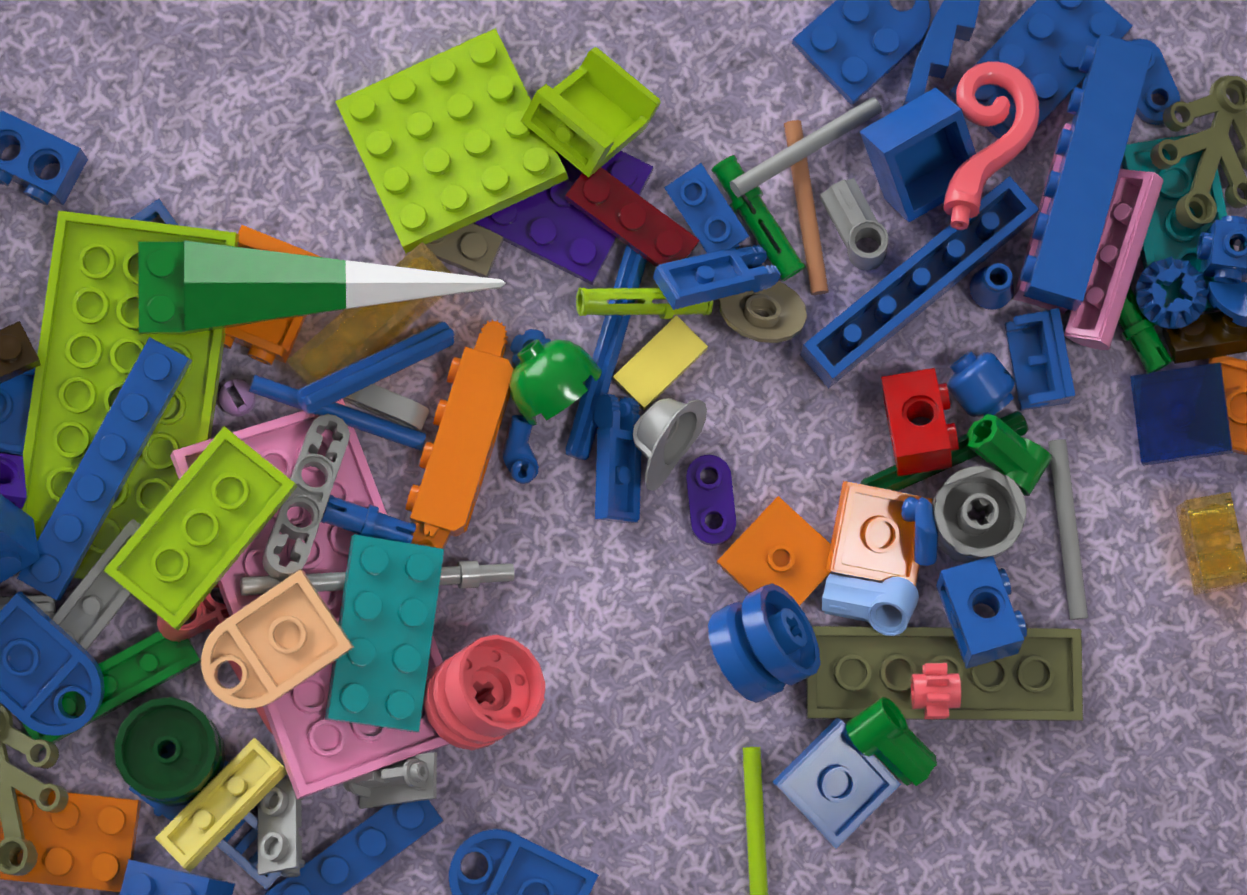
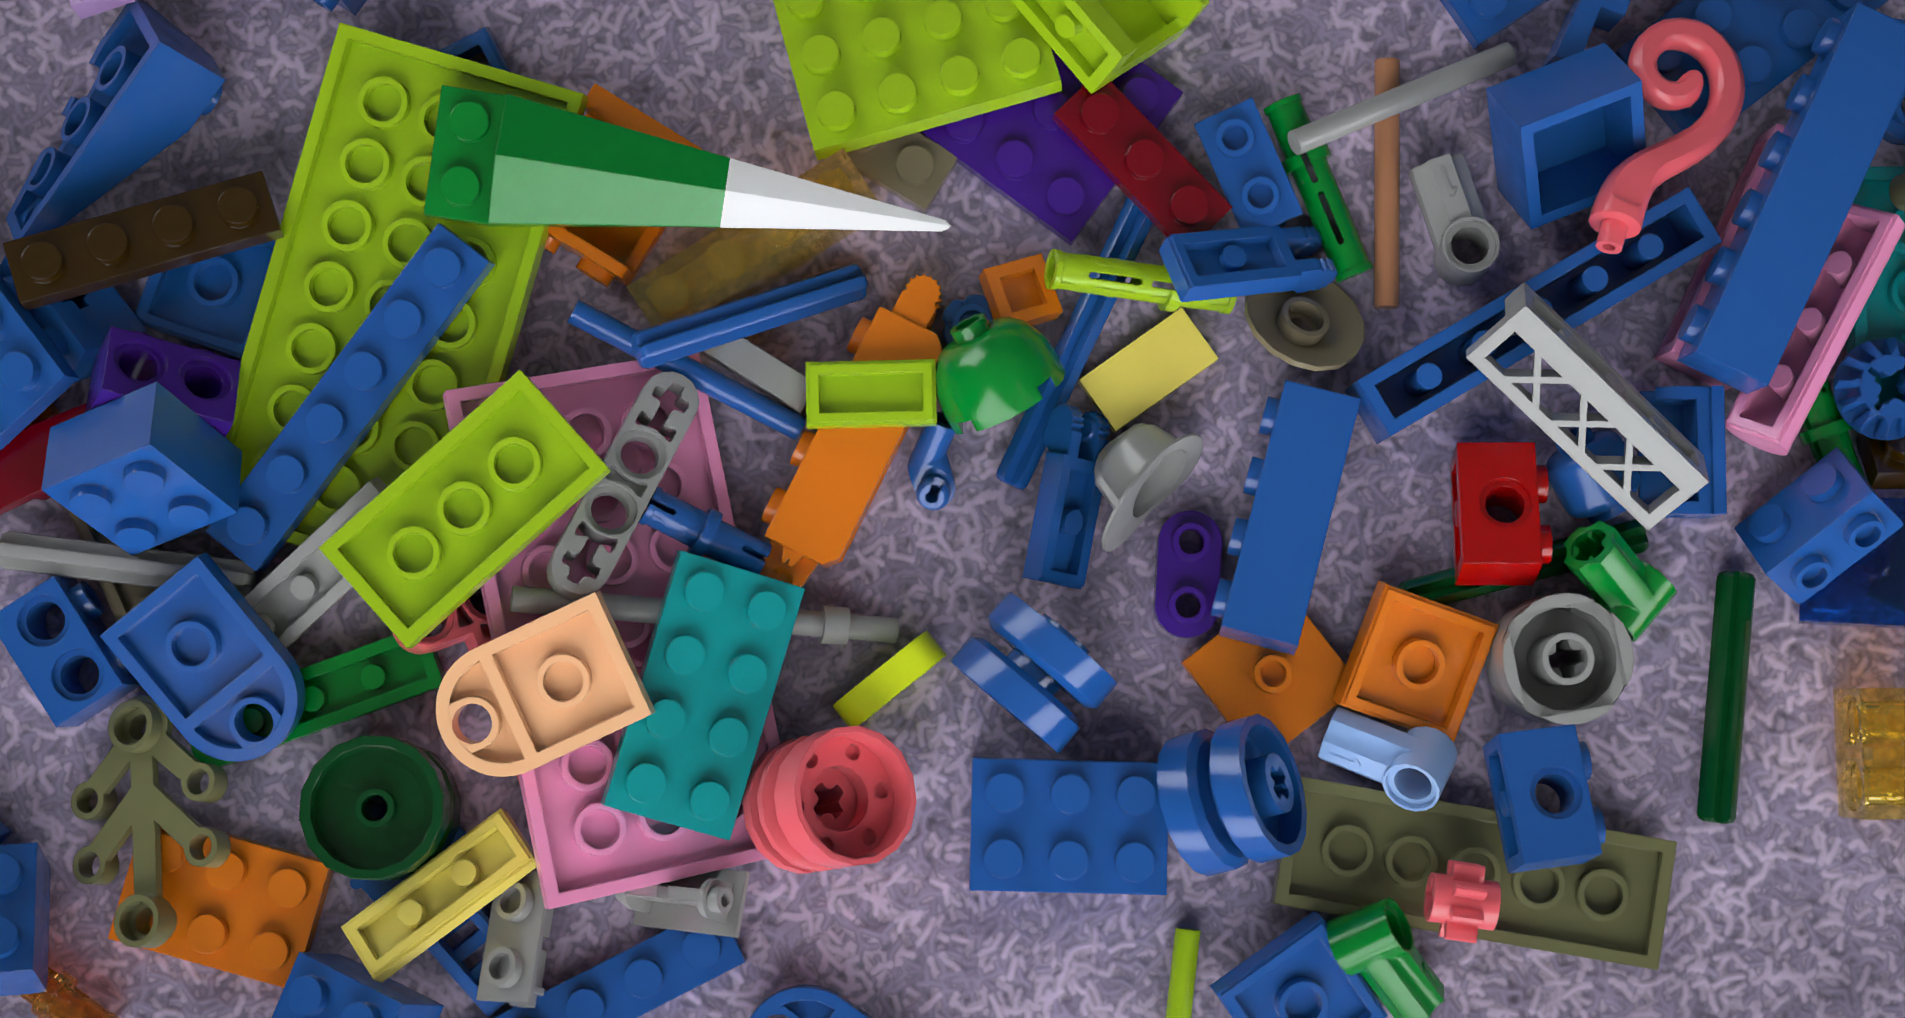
camera: 10 degrees right, 5 degrees up
lavender hinge [218,379,256,416] -> none
blue arm [901,497,938,566] -> none
blue cone [970,263,1014,310] -> none
light grey bar [1048,439,1088,620] -> none
none -> lime tile [805,359,937,429]
none -> neon yellow beam [832,630,947,727]
none -> blue wheel [950,592,1118,753]
none -> blue brick [969,757,1168,895]
none -> orange plate [978,253,1063,326]
none -> blue brick [1211,380,1361,655]
none -> fence [1466,282,1709,530]
none -> dark green axle [1697,570,1756,824]
none -> blue bracket [1734,447,1903,604]

